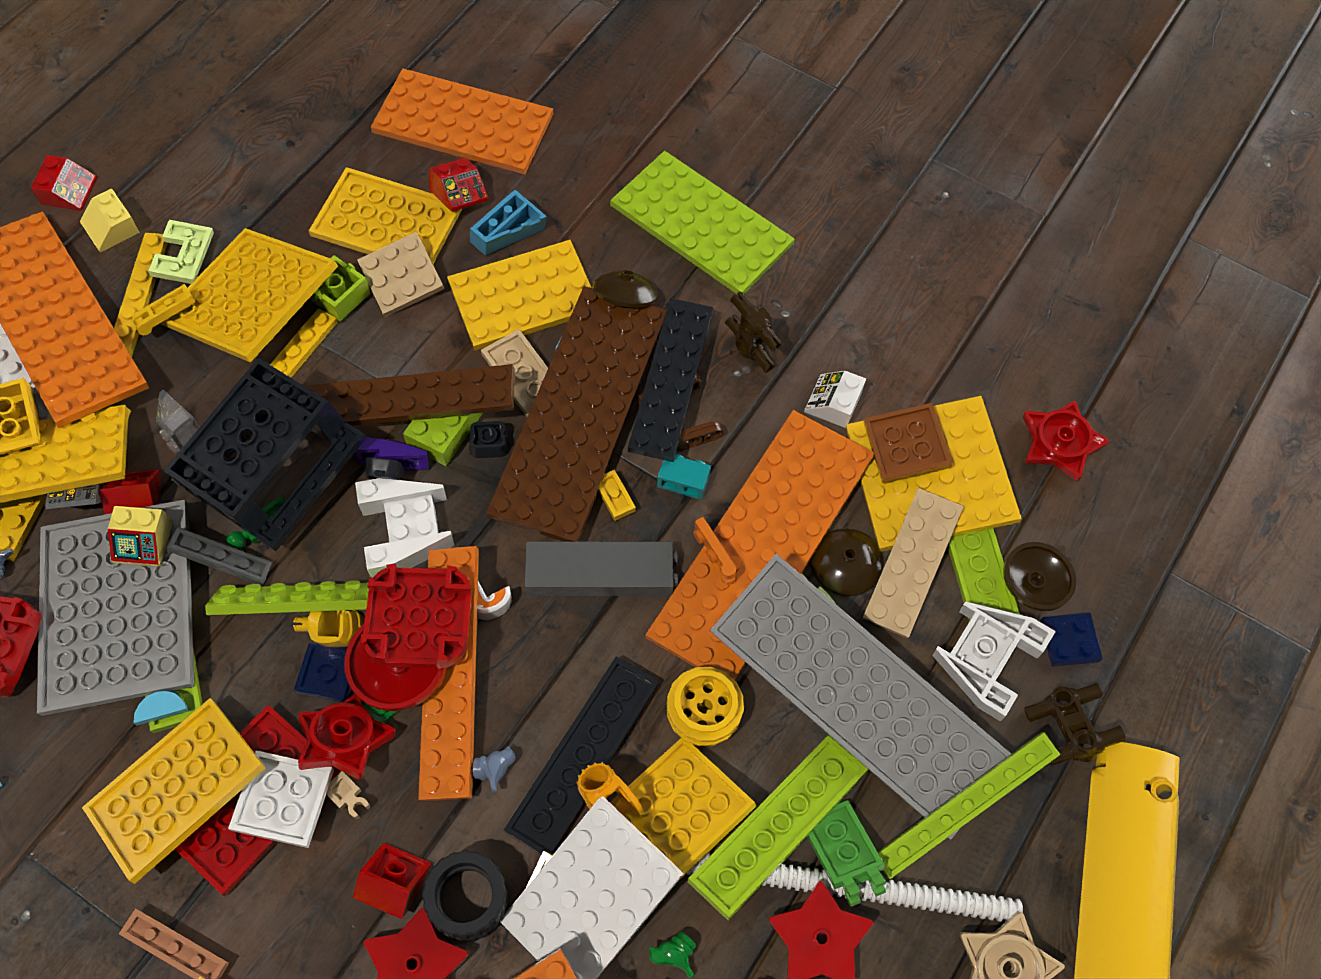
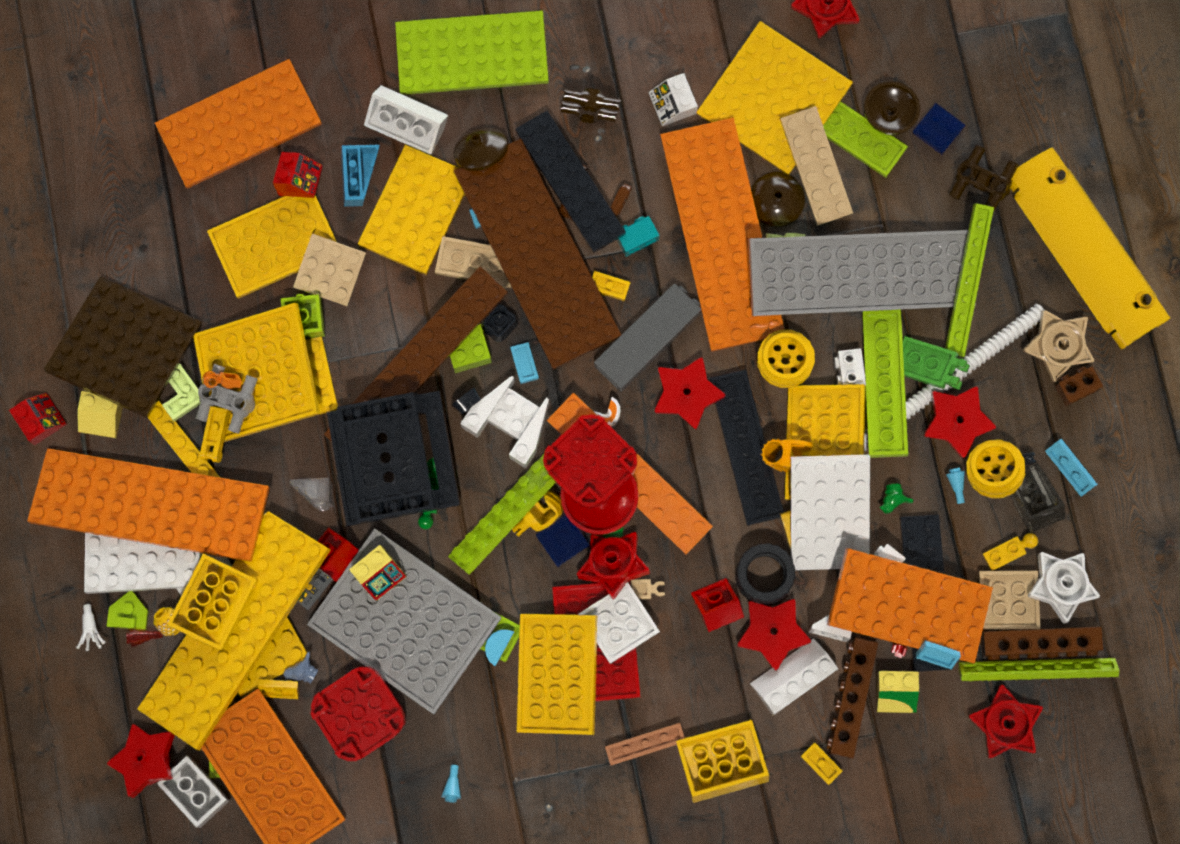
camera: 40 degrees left, 15 degrees up
dark grey tile [167,527,273,586] -> none
dark purple slope [352,437,429,470] -> none
sand blue animal [473,746,516,793] -> none
orange plate [693,517,736,585] -> none
dark orange plate [864,403,952,483] -> none
white wedge [932,602,1056,721] -> none
none -> dark brown plate [44,276,202,418]
none -> light grey piece [195,364,258,434]
none -> orange plate [202,371,242,389]
none -> white slope [364,85,448,155]
none -> medium azure tile [510,342,539,384]
none -> red plate [654,357,725,430]
none -> white brick [834,349,866,387]

